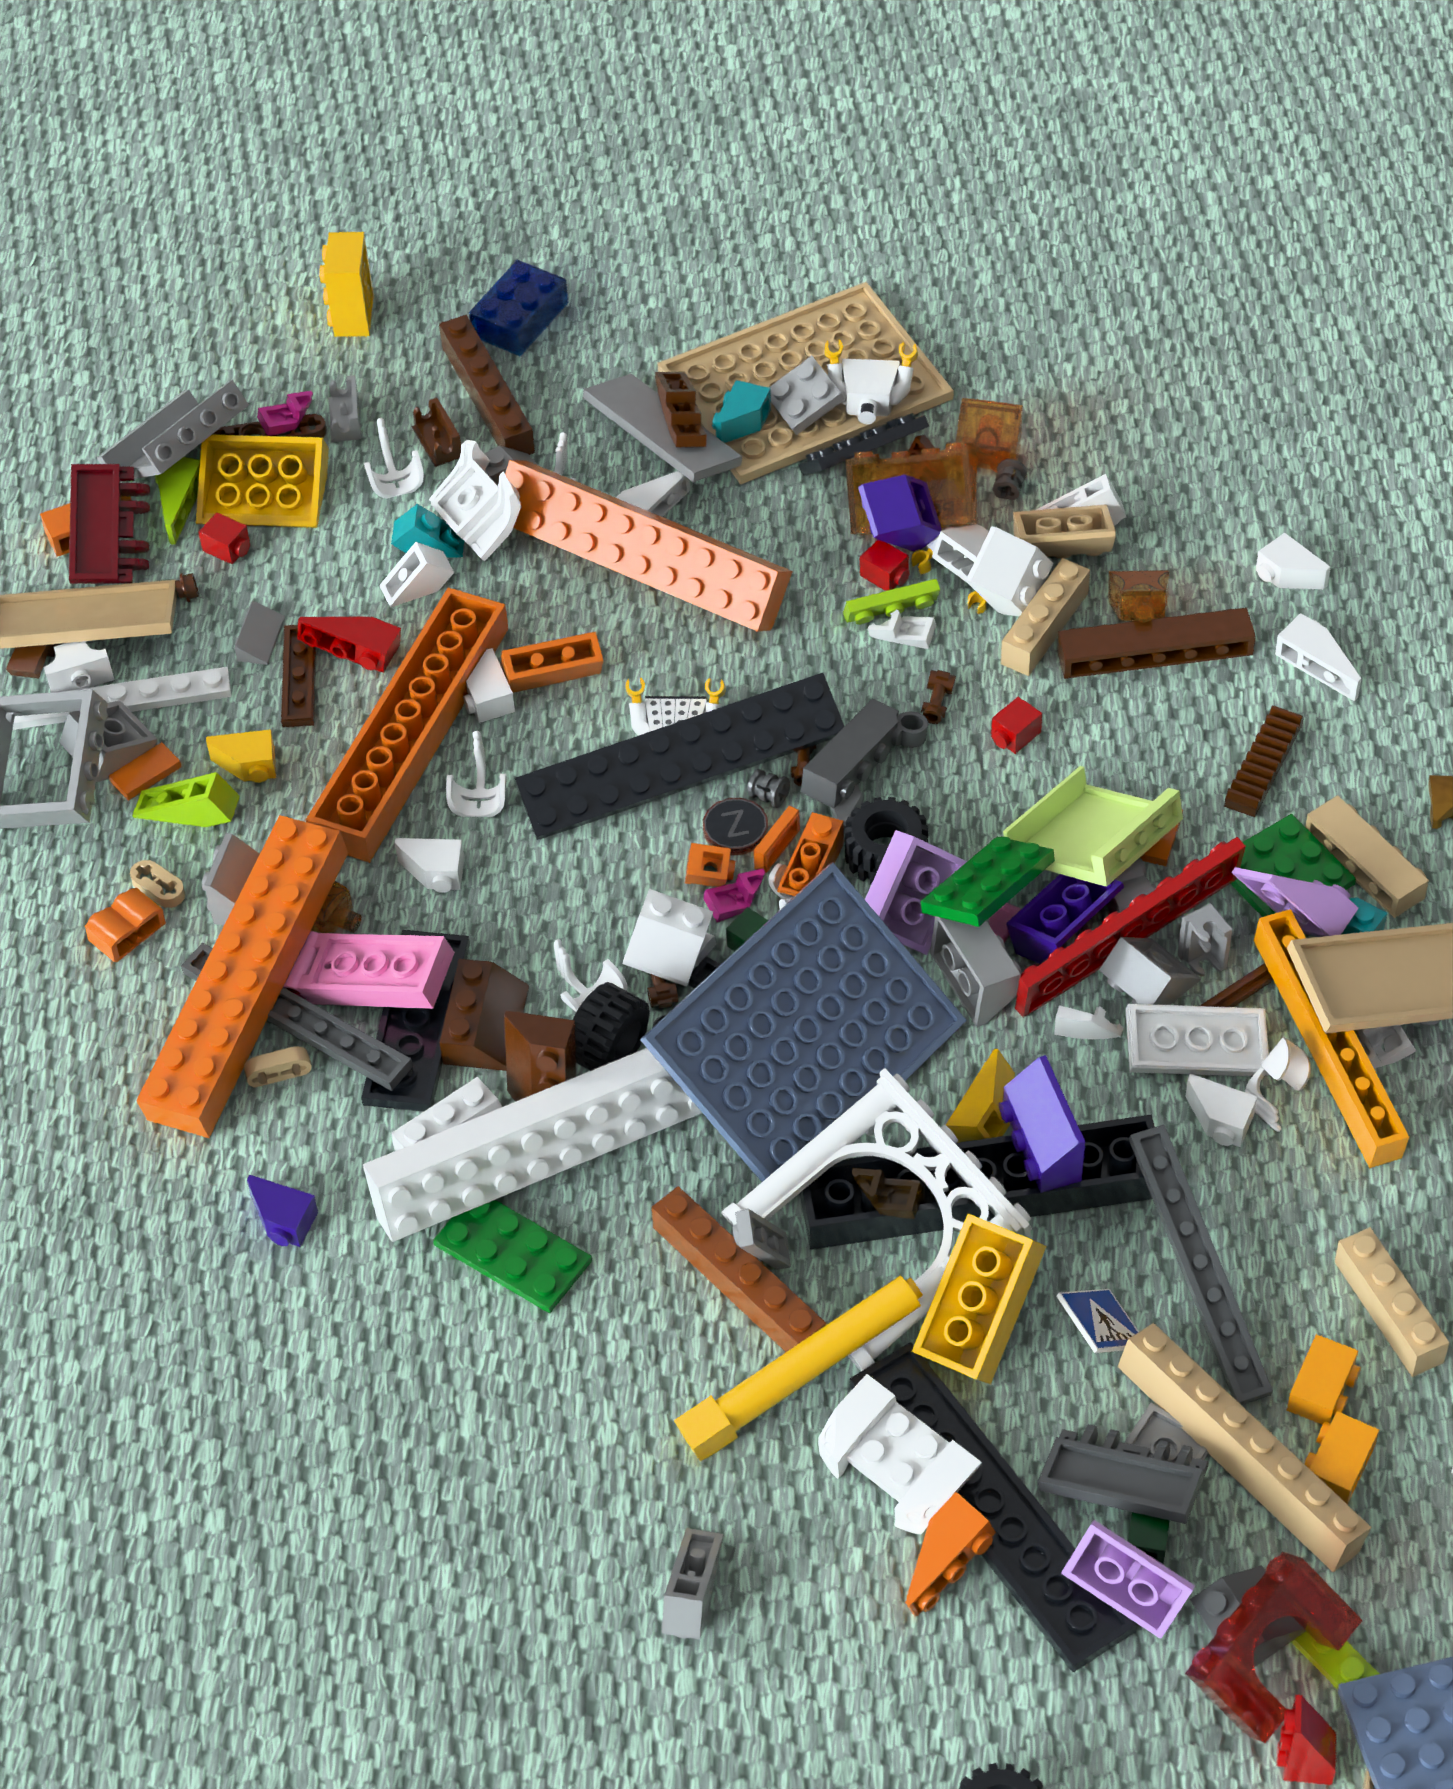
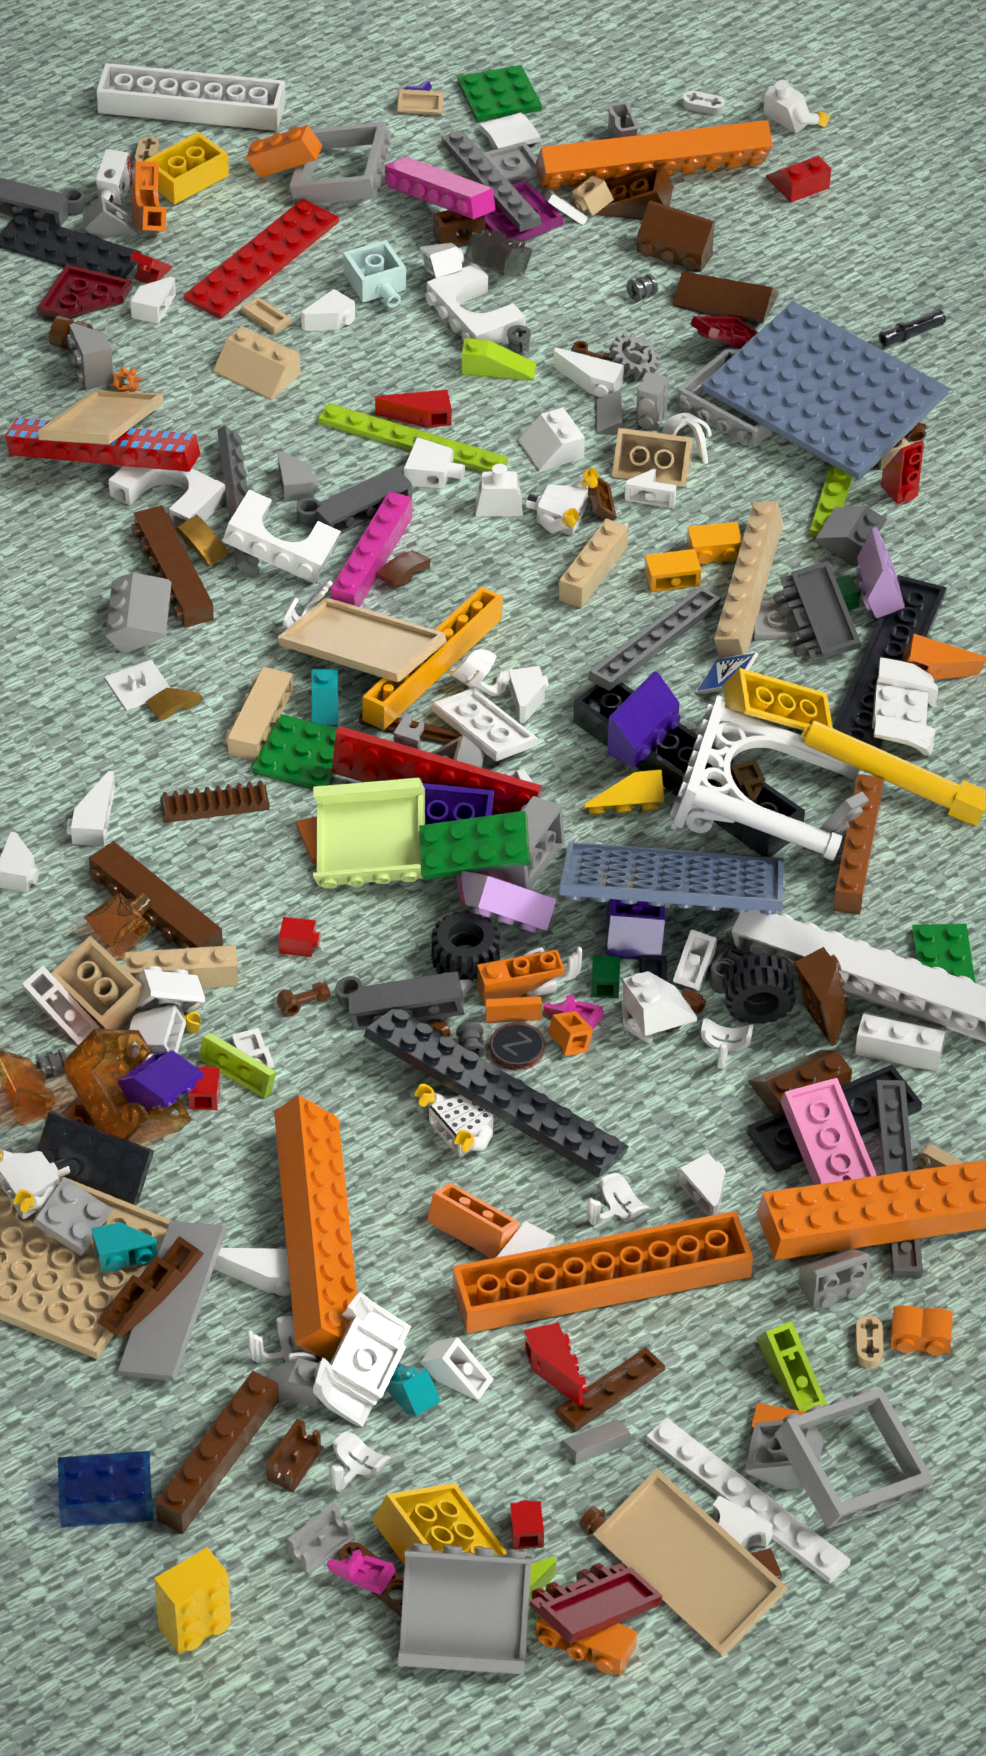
camera: 130 degrees left, 5 degrees down
yellow slope [206,729,276,783] -> none
clear red arch [1185,1552,1363,1743] -> none
lavender slope [1231,867,1359,937] -> none

